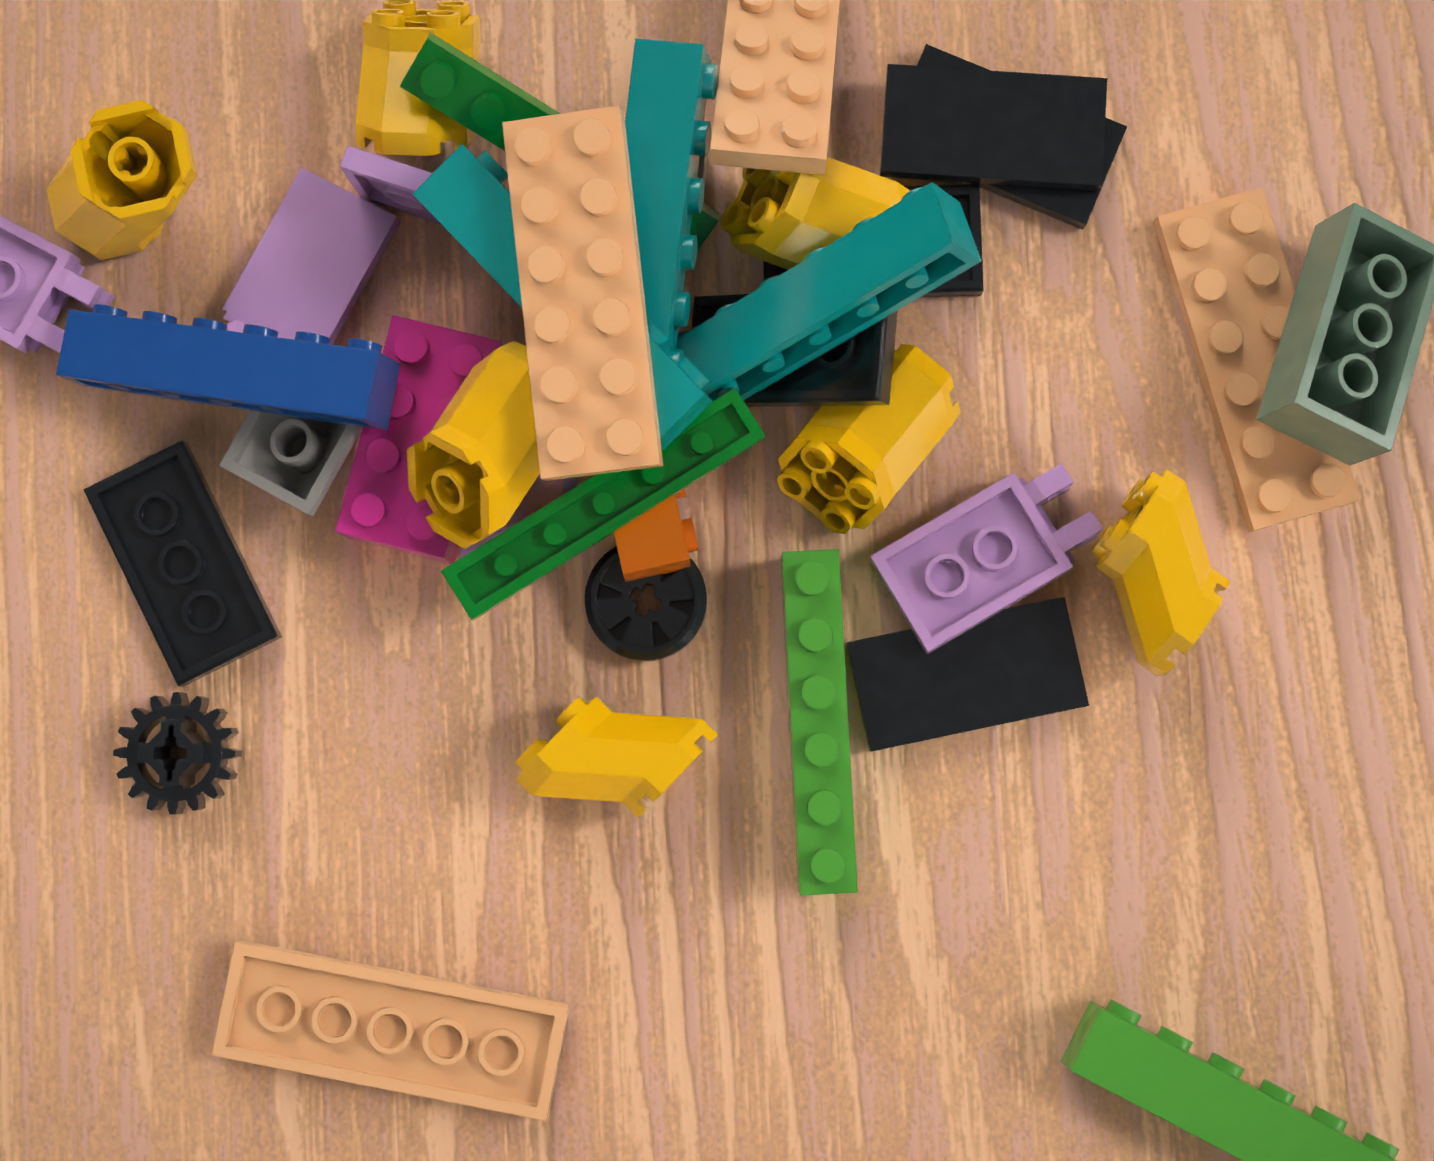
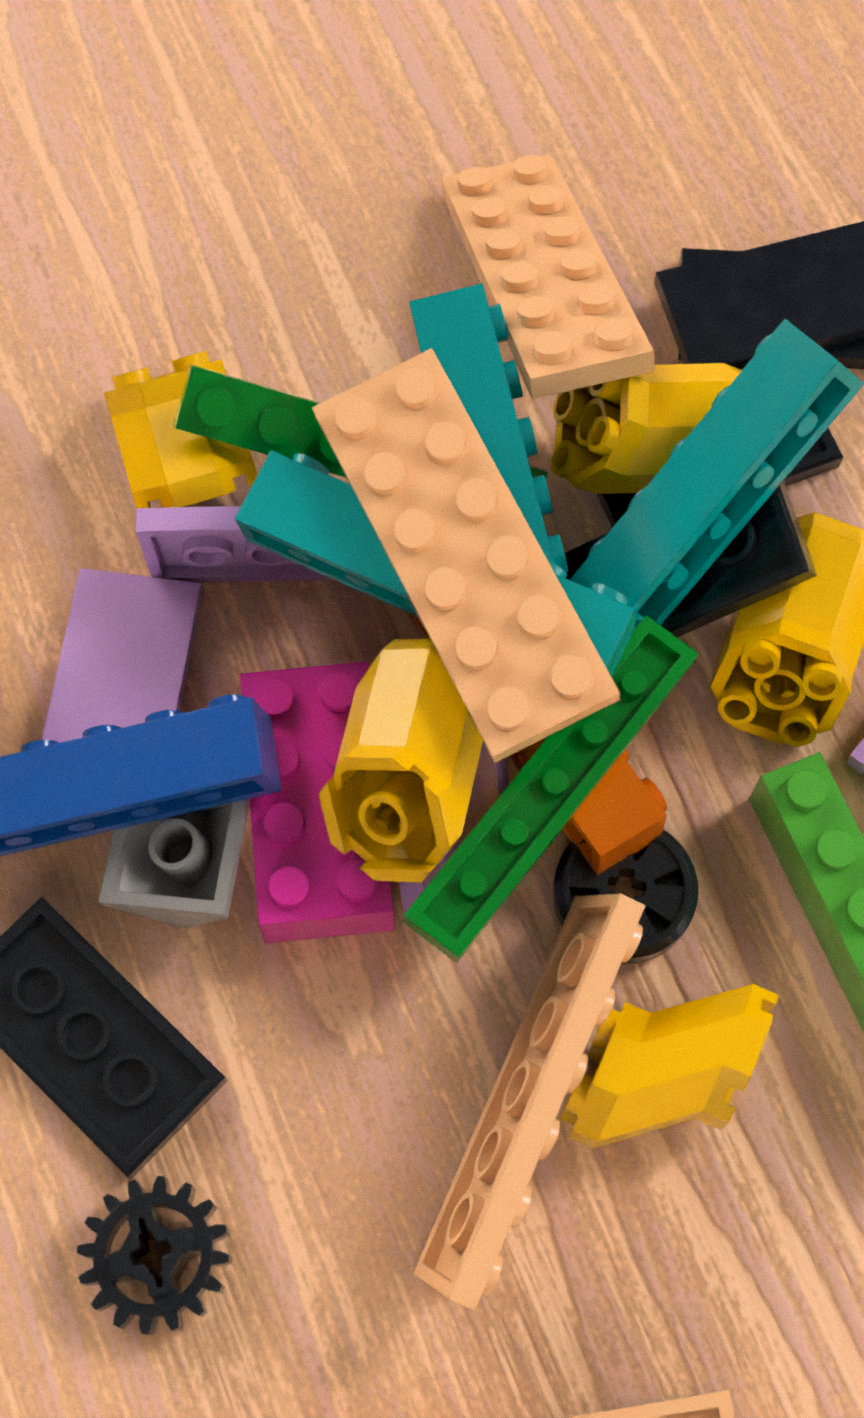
camera: 25 degrees left, 15 degrees down
none -> light nougat plate [413,893,645,1311]

